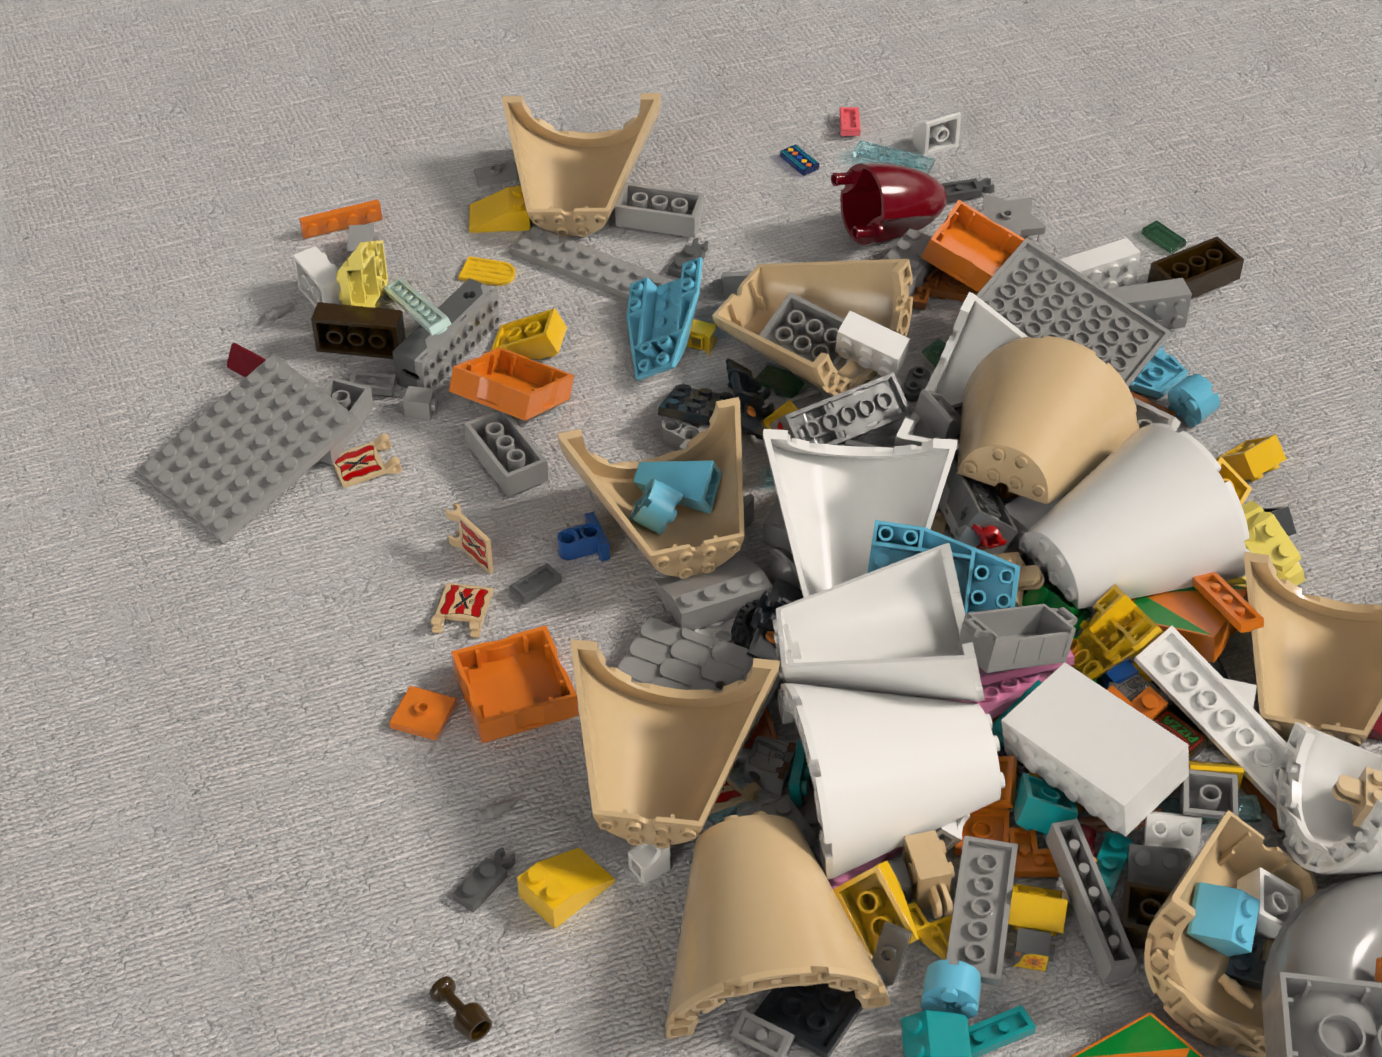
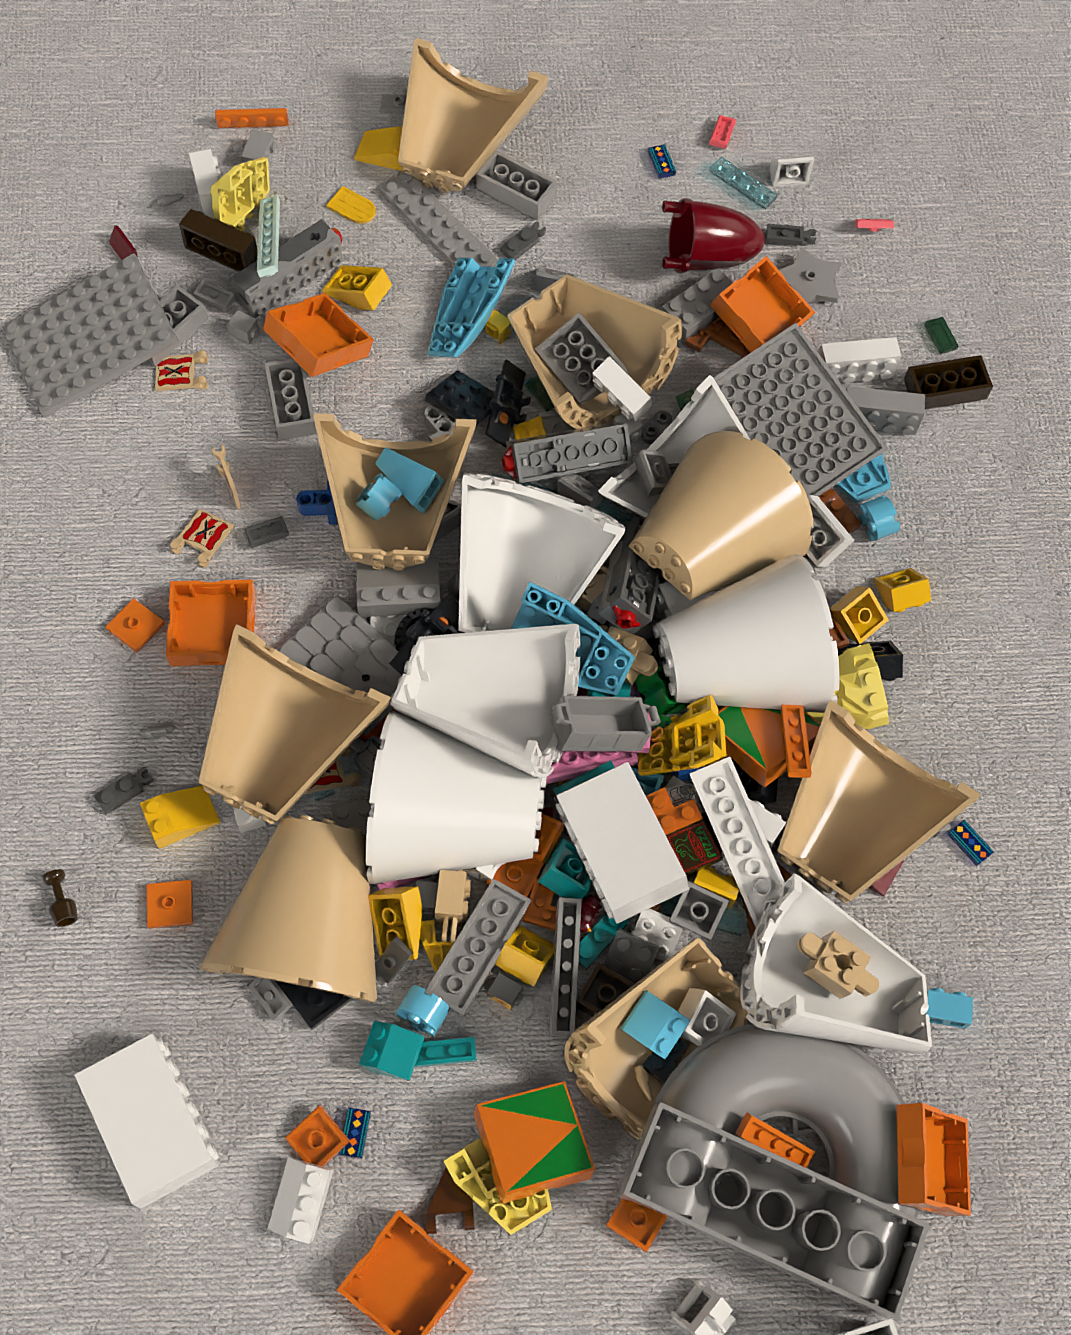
camera: 15 degrees right, 20 degrees up
none -> orange plate [147,880,193,929]
none -> coral plate [854,219,894,231]

